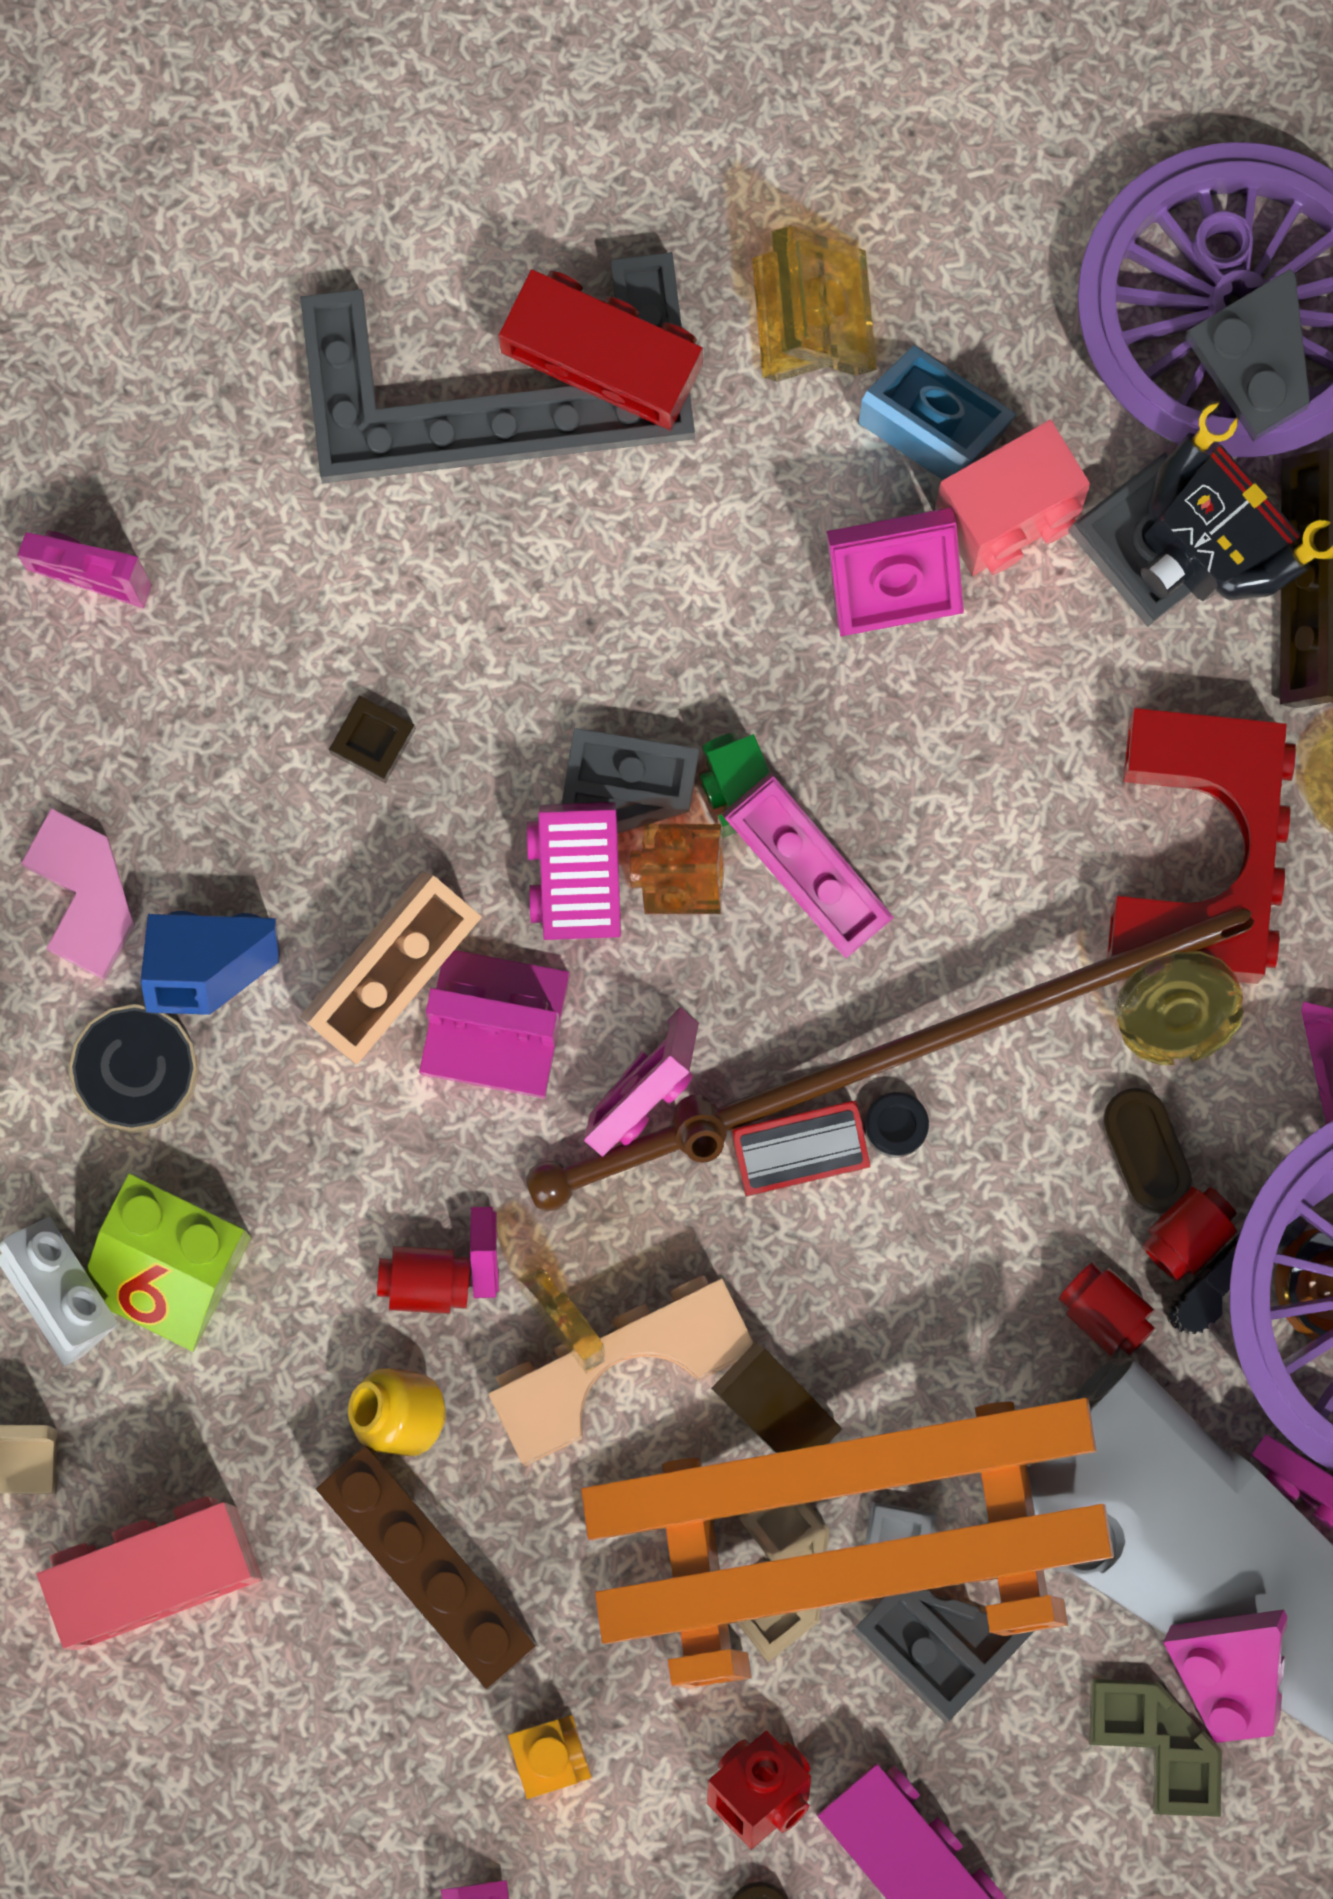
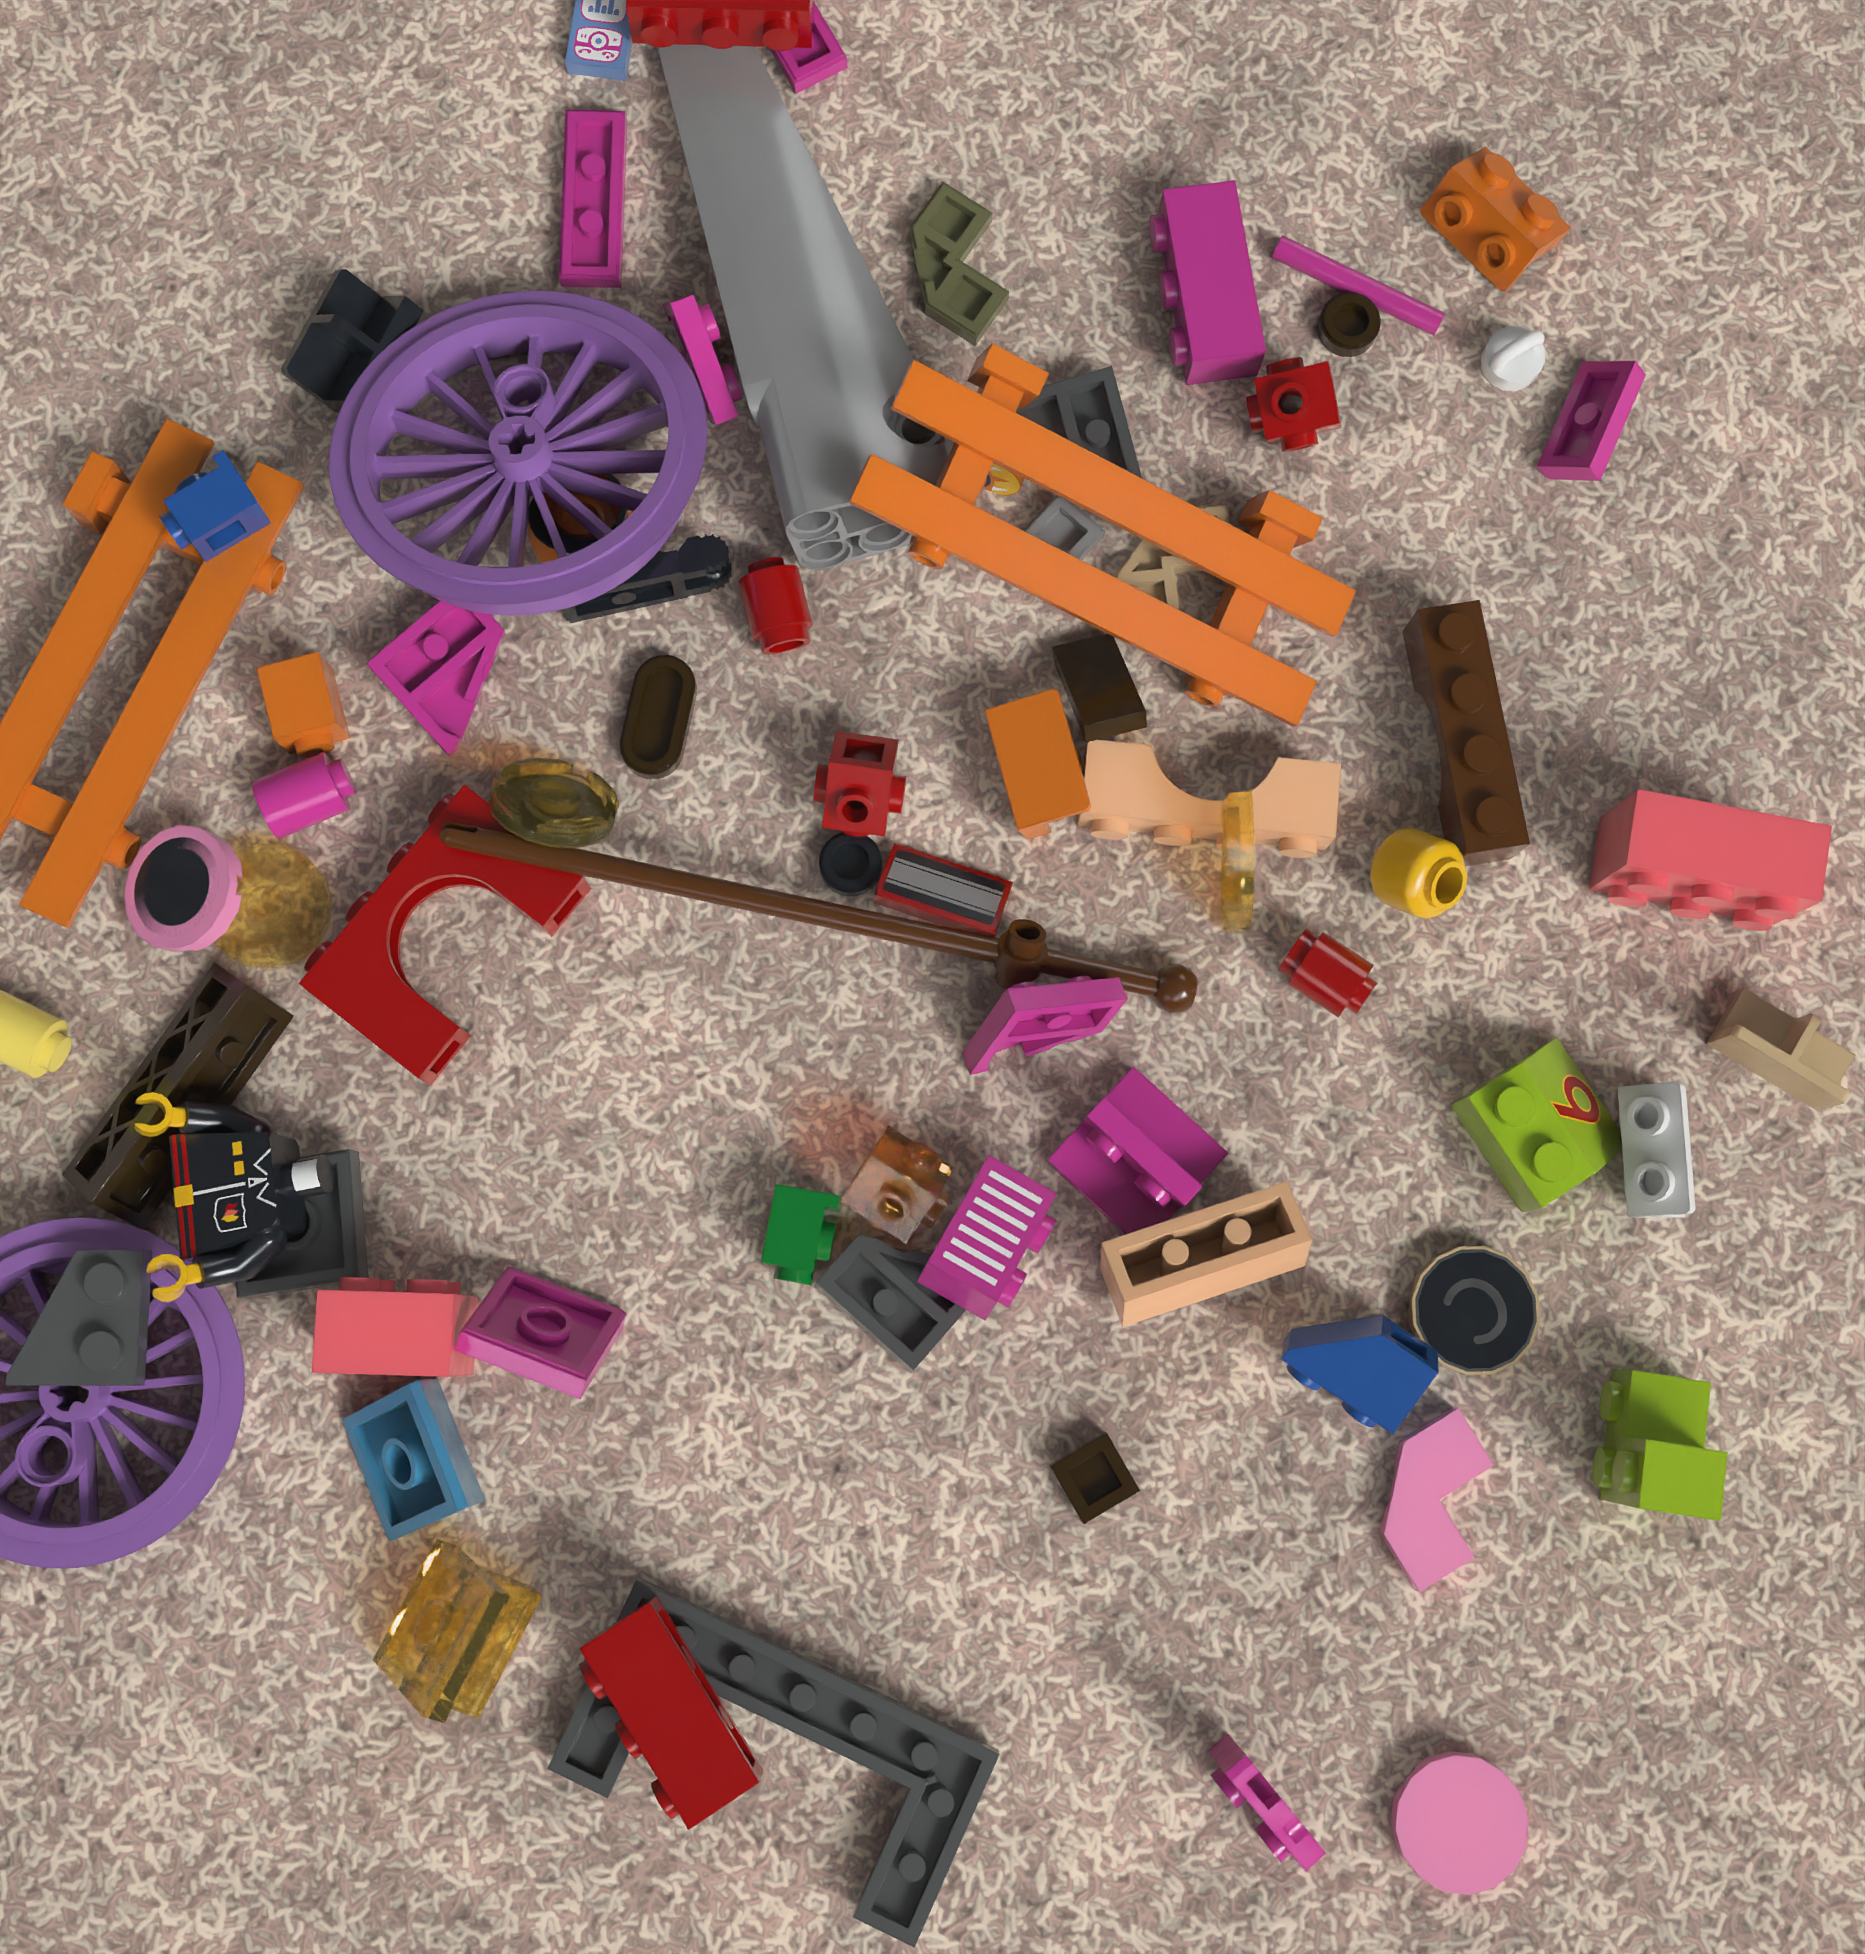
camera: 155 degrees left, 0 degrees up
dark pink tile [470,1206,499,1298] -> none
light orange brick [507,1715,592,1799] -> none
dark pink tile [722,773,894,959] -> none
red brick [1141,1186,1237,1282] -> none
dark pink wing [1163,1609,1288,1743] -> none
none -> red brick [813,731,906,837]
none -> orange panel [984,689,1091,840]

